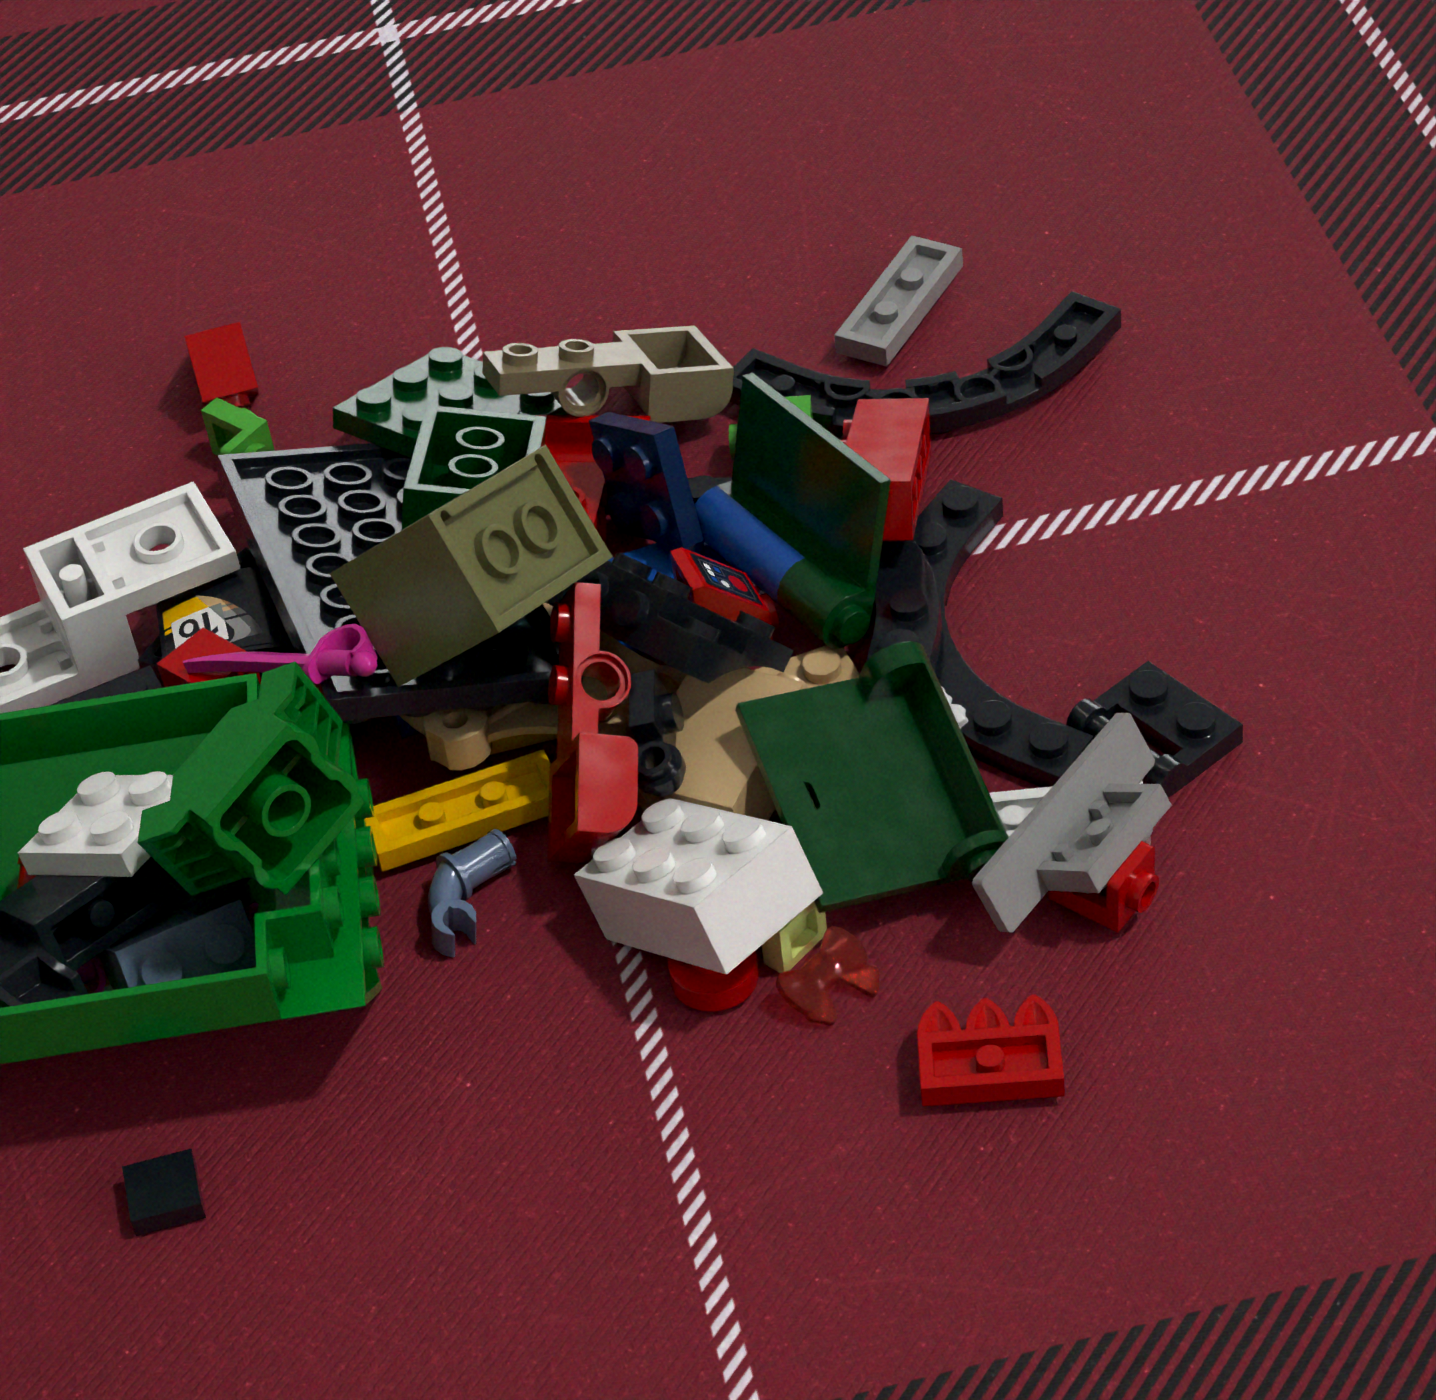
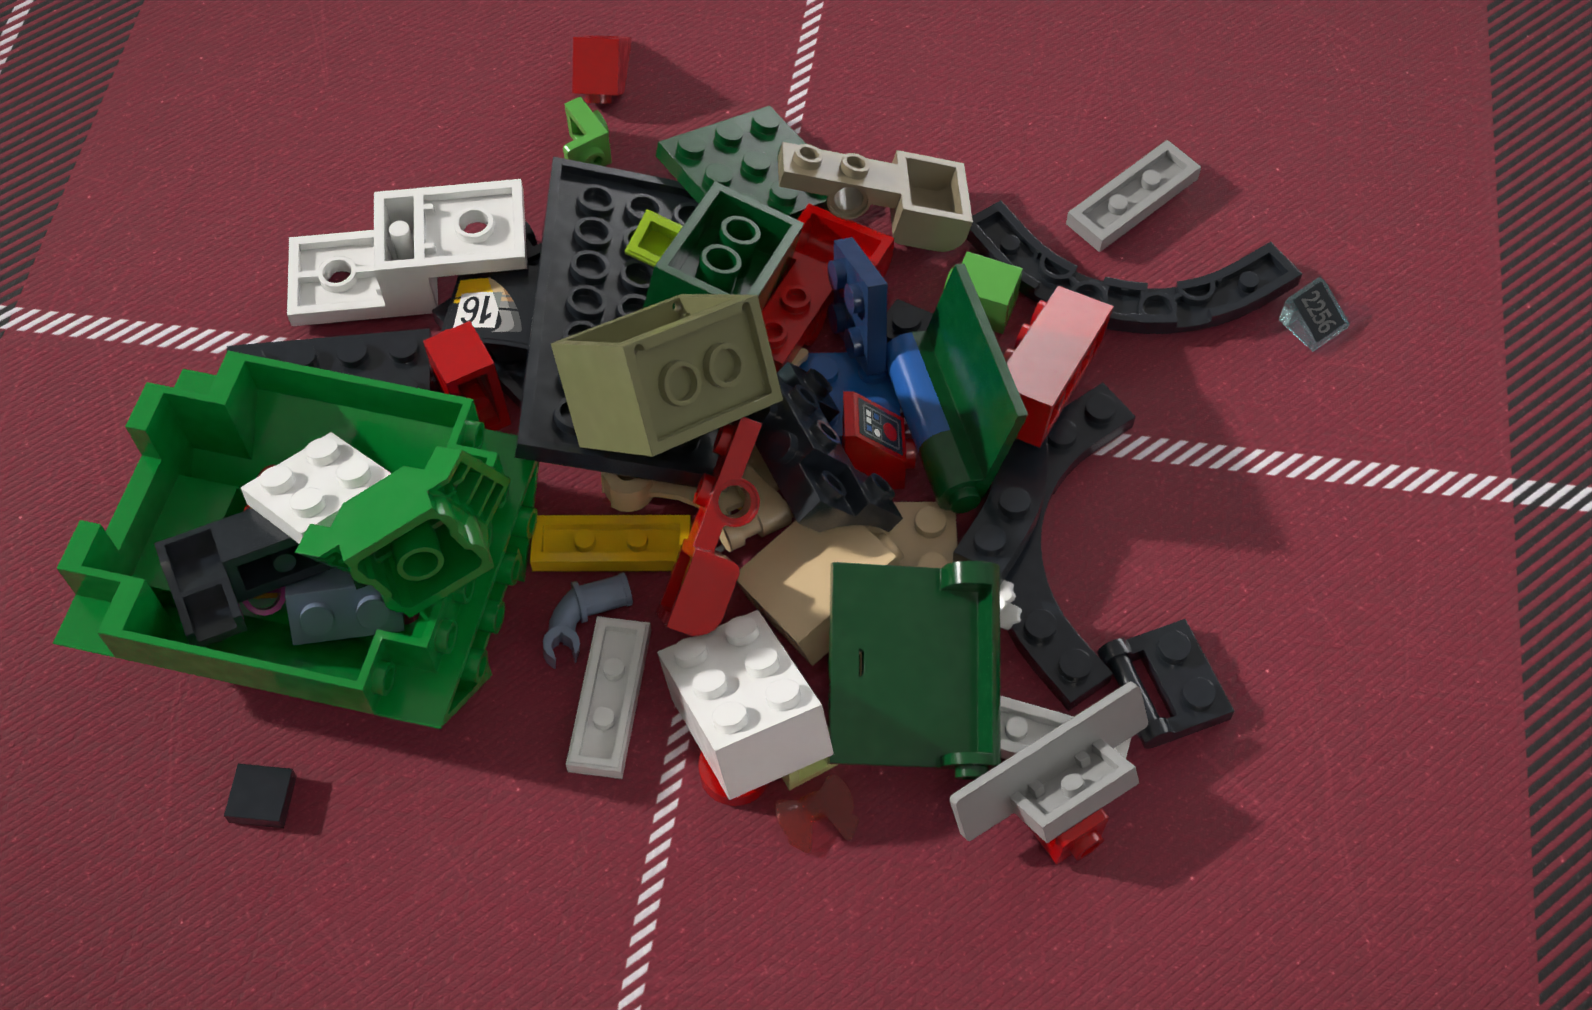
camera: 15 degrees right, 15 degrees up
dark pink sword [183,624,378,684] -> none
black plate [629,669,686,797] -> none
red plate [917,994,1065,1107] -> none
none -> white tile [566,616,651,779]
none -> lime slope [625,209,683,267]
none -> slope [1279,277,1350,352]

